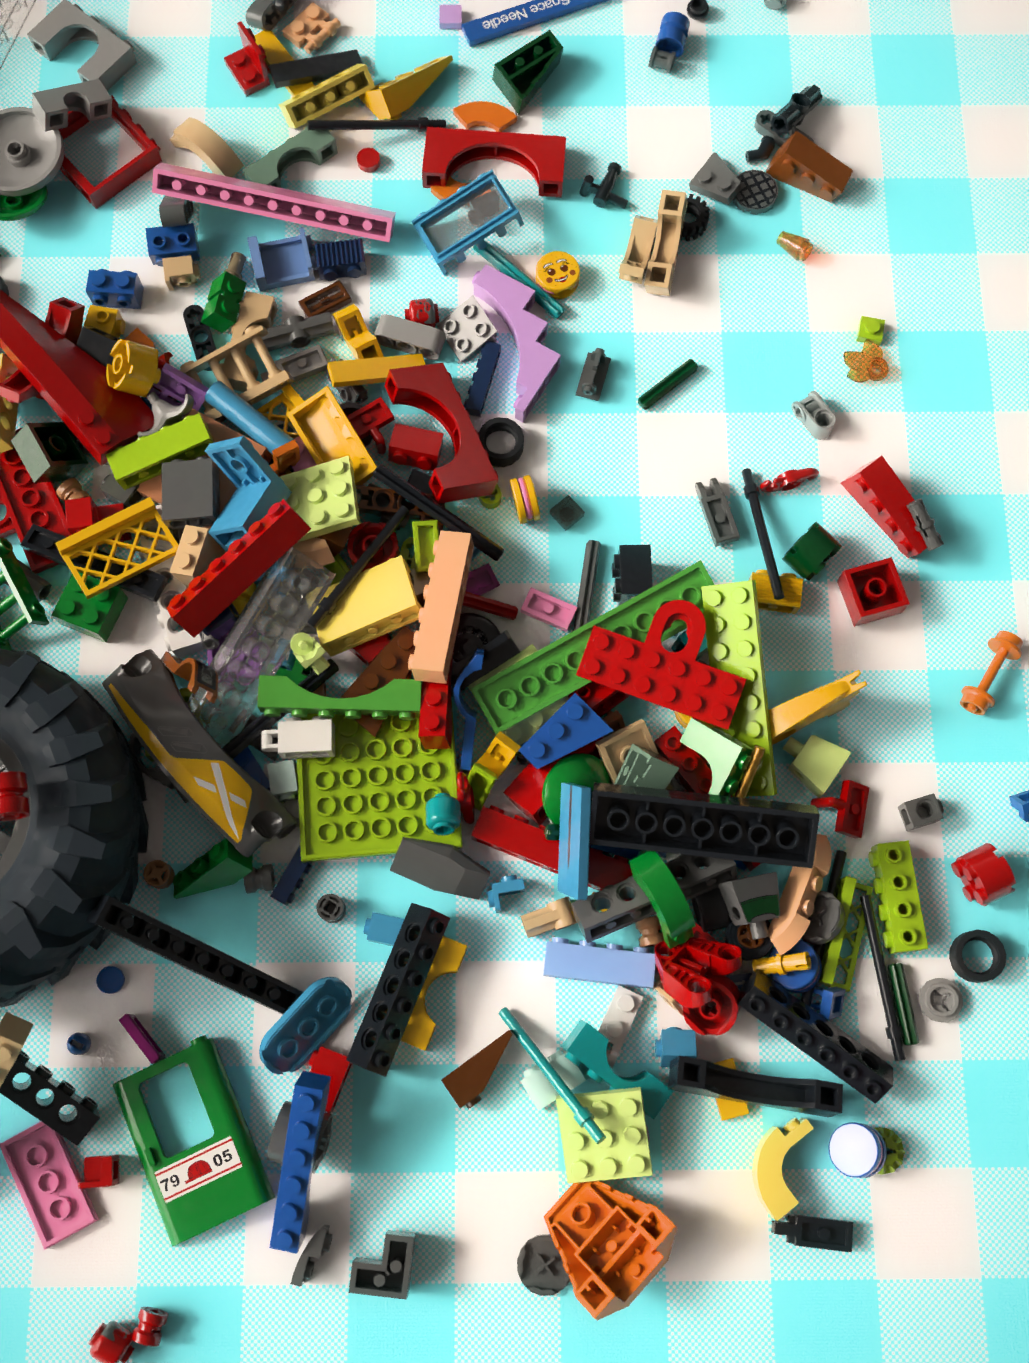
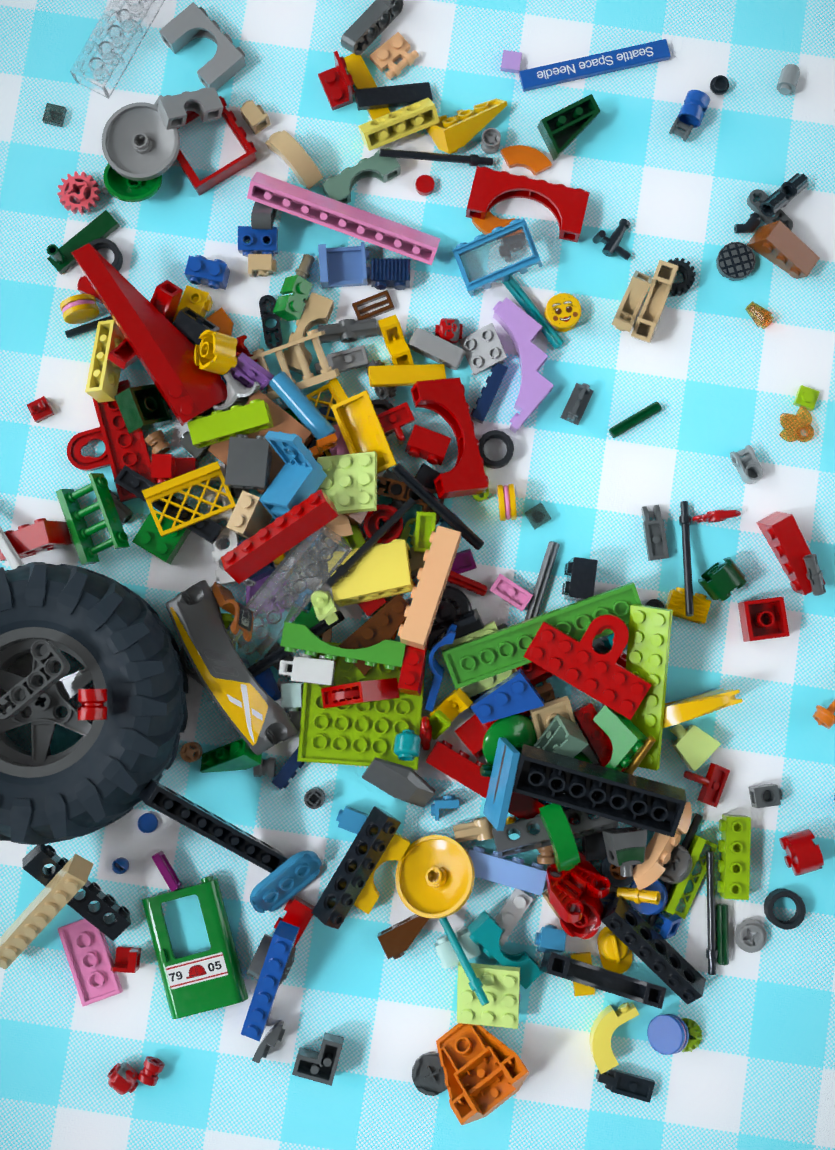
camera: 10 degrees right, 10 degrees up
dark grey wing [689,152,742,205] -> none
none -> tan brick [240,100,271,135]
none -> red arch [321,678,400,709]
none -> yellow dish [395,835,475,919]
none -> light grey wheel [481,128,501,154]
none -> yellow piece [597,926,632,974]

